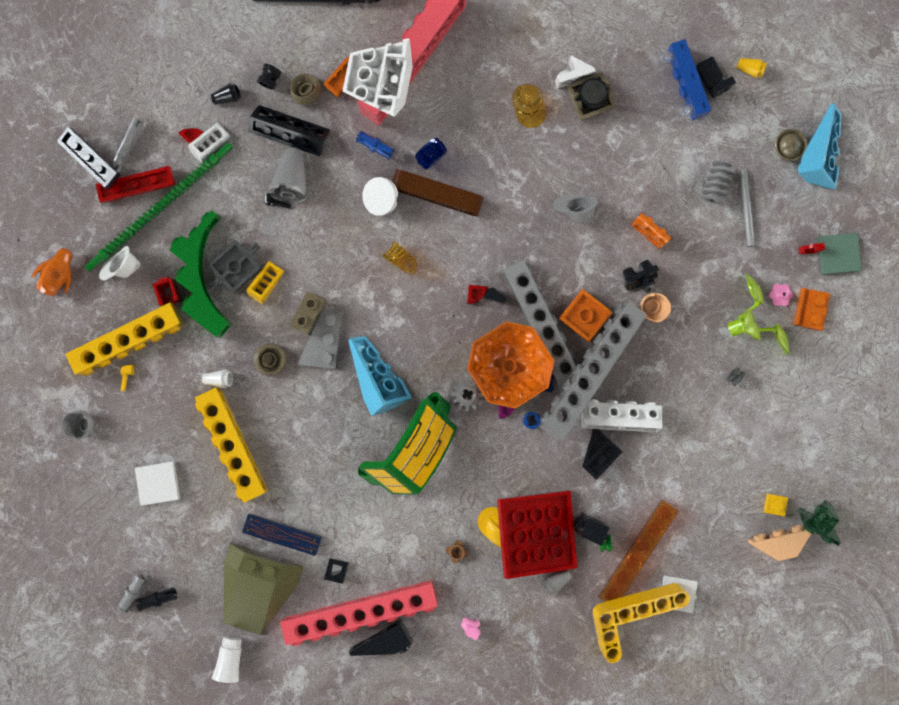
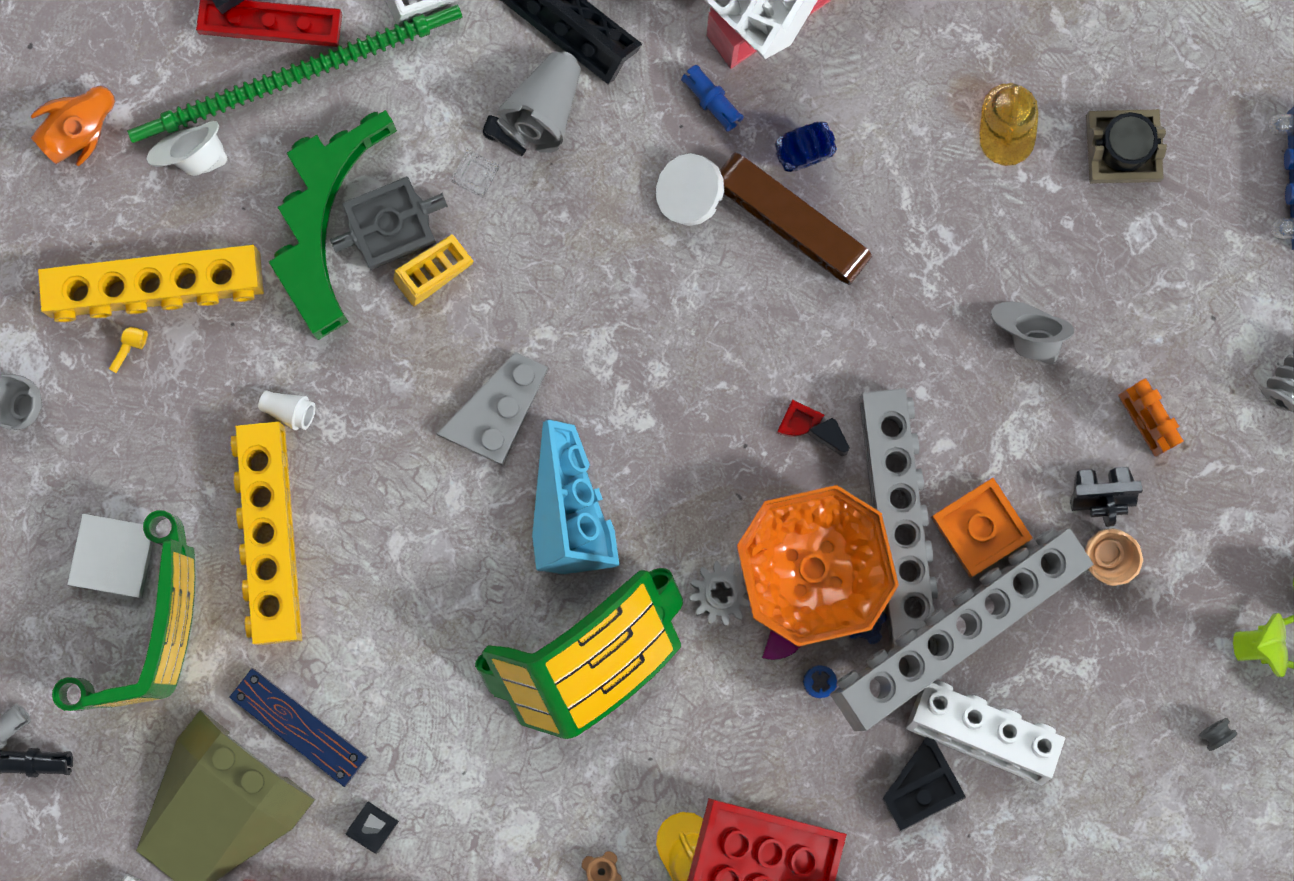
camera: 20 degrees right, 5 degrees down
red window [152,276,183,306] -> none
dark tan hat [253,343,287,377] -> none
dark tan brick [289,291,327,336] -> none
clear yellow piece [382,241,418,275] -> none
white slope [555,56,596,89] -> none
none -> green panel [52,510,196,711]

